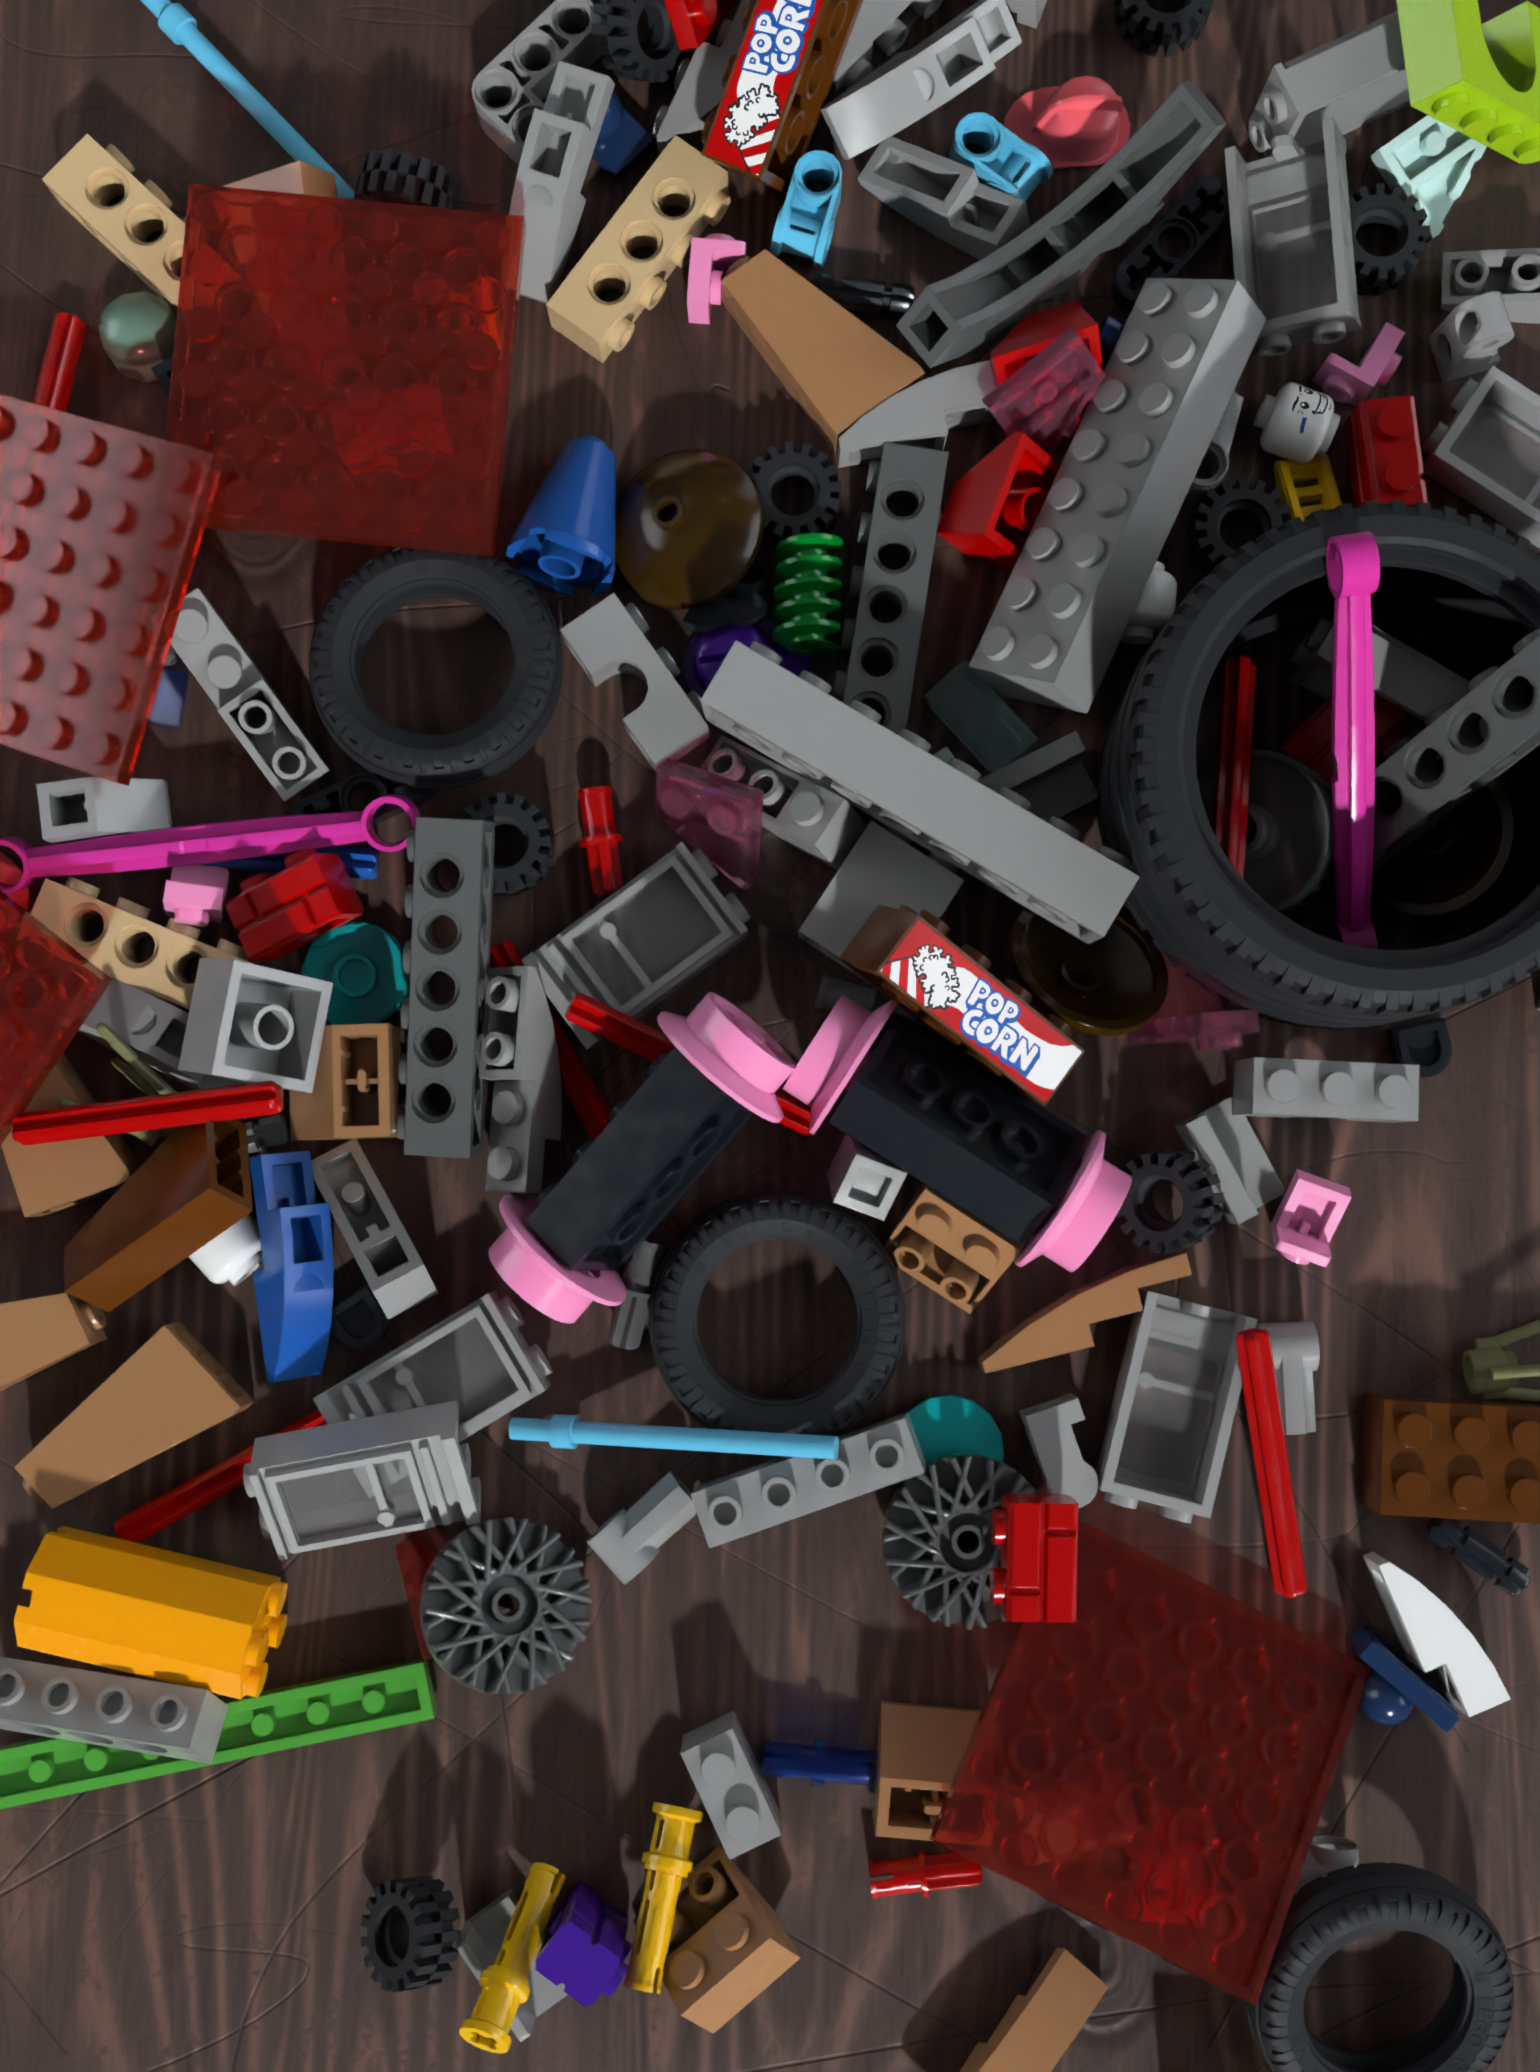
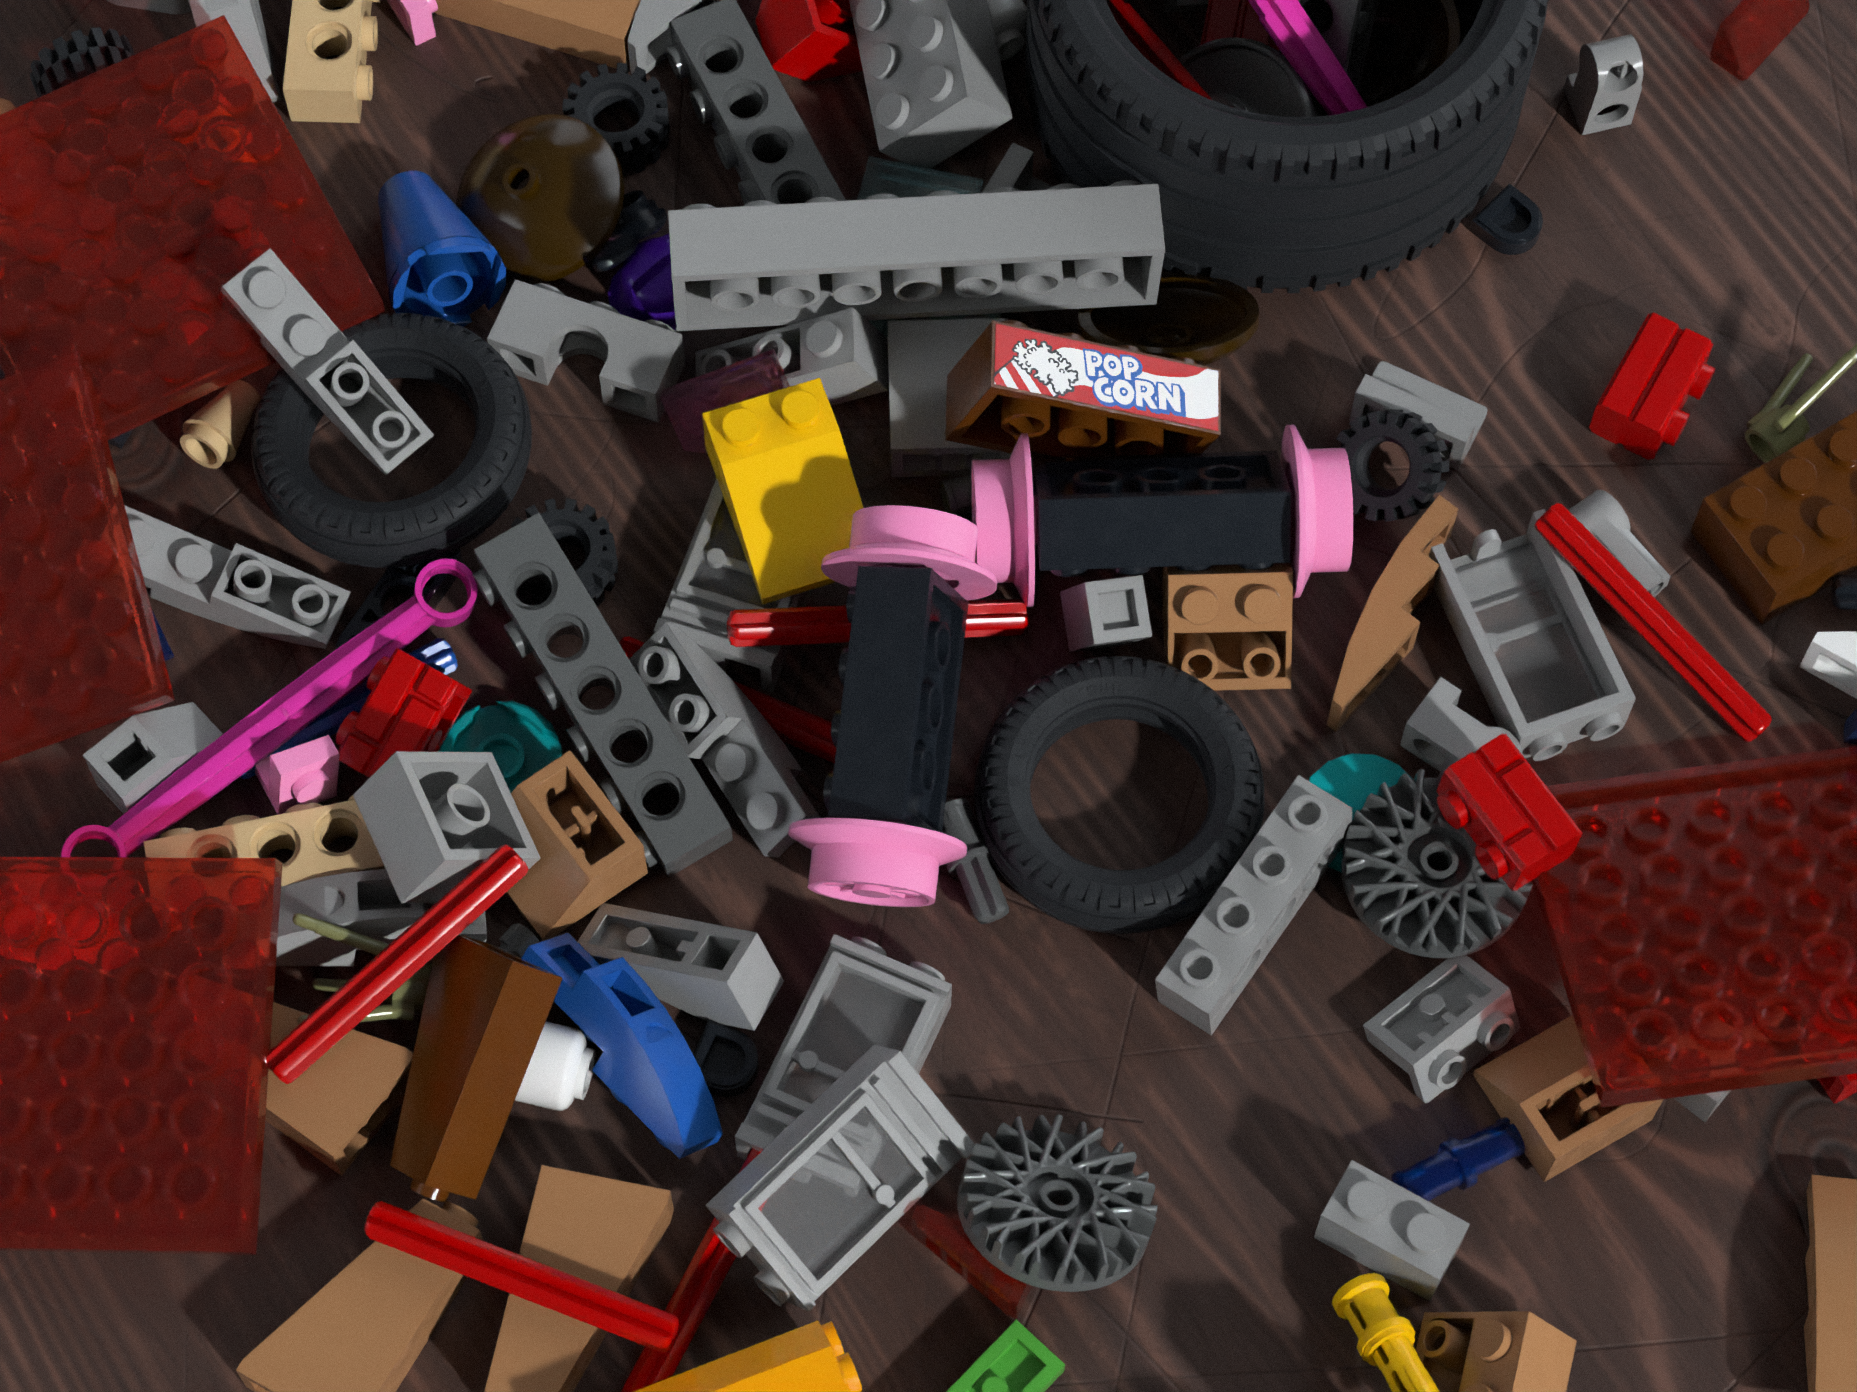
camera: 35 degrees left, 20 degrees down
medium azure bar [509,1414,839,1460] -> none
red axle [577,786,623,898] -> none
light grey piece [587,1470,697,1585] -> none
green piece [772,533,843,657] -> none
red axle [868,1849,983,1899] -> none
clear pink wing [1128,1009,1260,1052] -> none
light grey arch [1233,1057,1420,1123] -> none
bright pink bracket [1270,1169,1352,1267] -> none
none -> tan cone [180,379,261,469]
none -> light grey slope [221,248,434,475]
none -> red axle [364,1201,679,1353]
none -> yellow slope [702,378,863,604]
none -> light grey bracket [1363,955,1520,1103]
none -> red brick [1589,312,1716,460]

